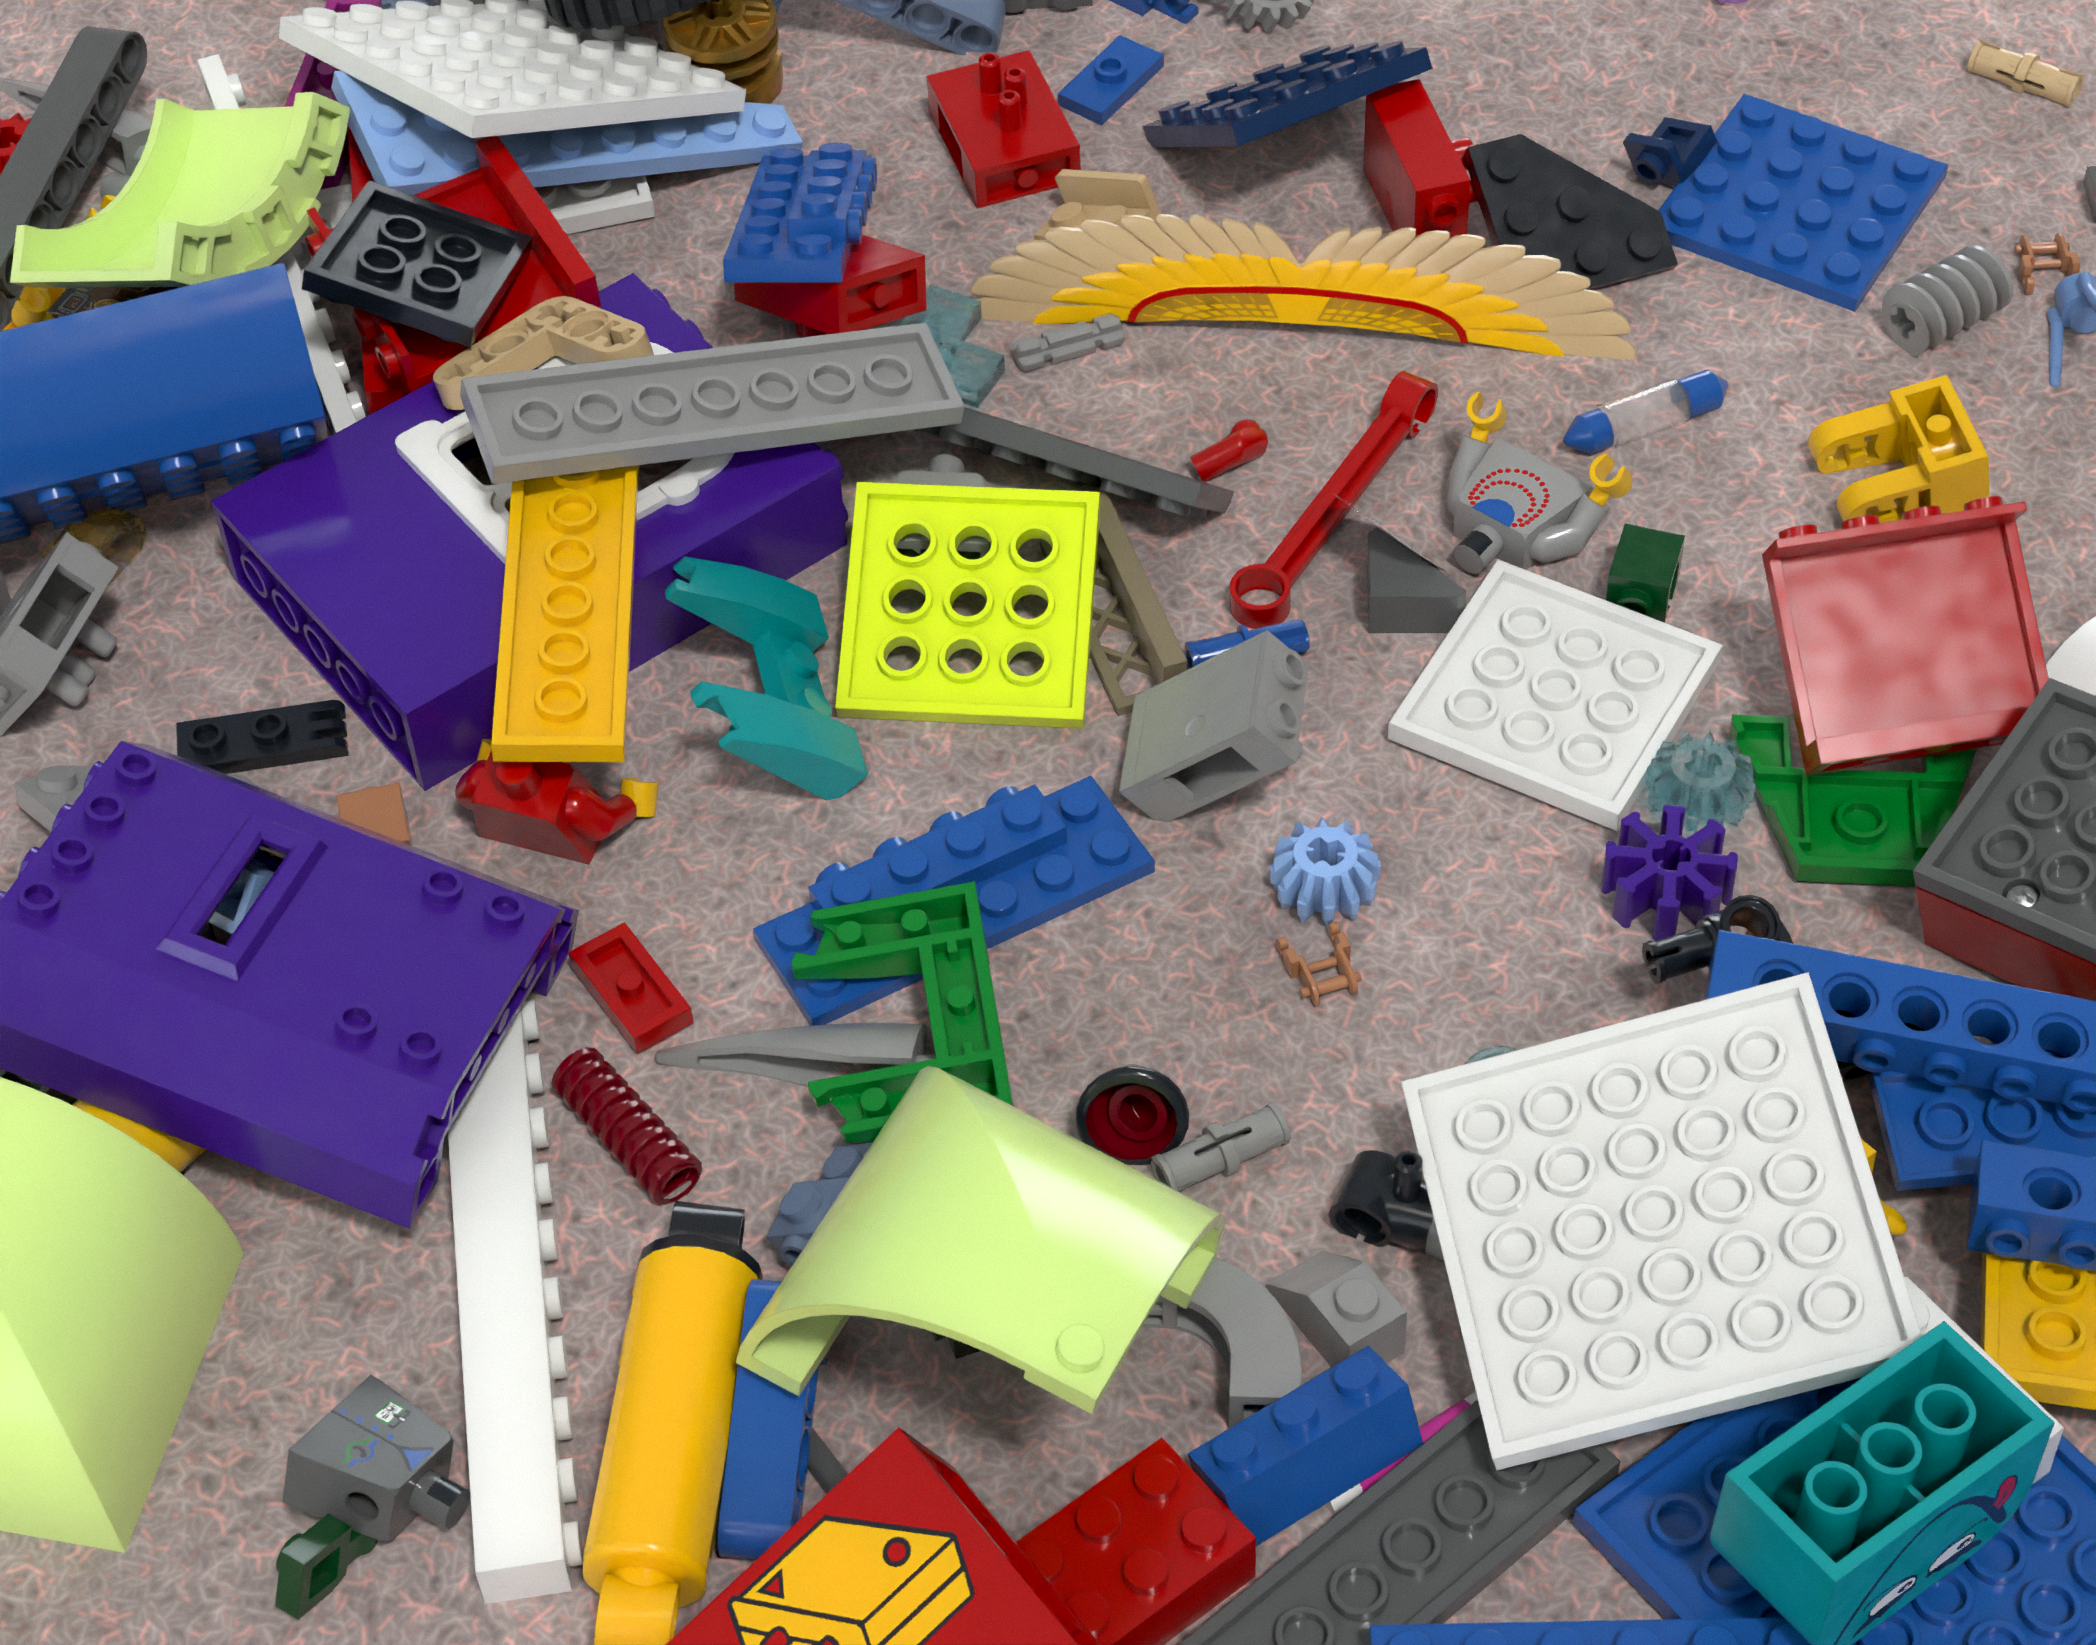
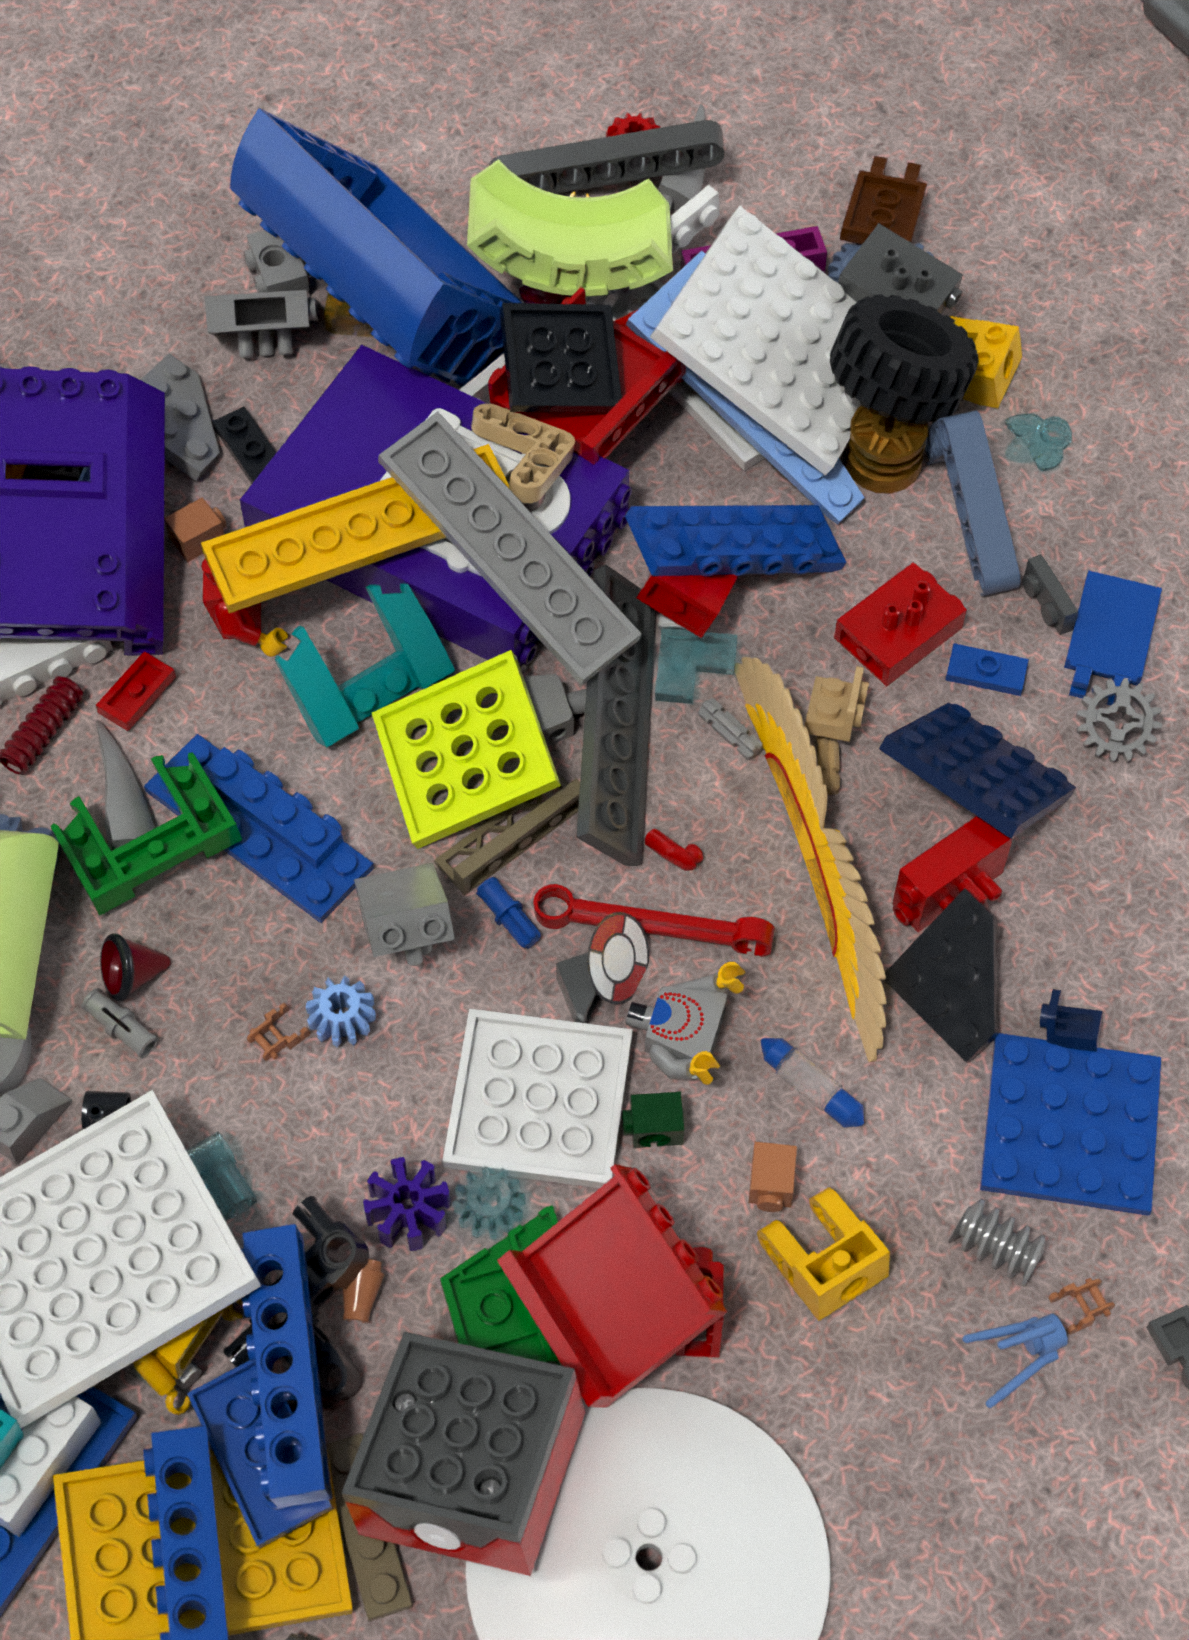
camera: 65 degrees right, 10 degrees up
none -> nougat brick [748,1142,797,1212]

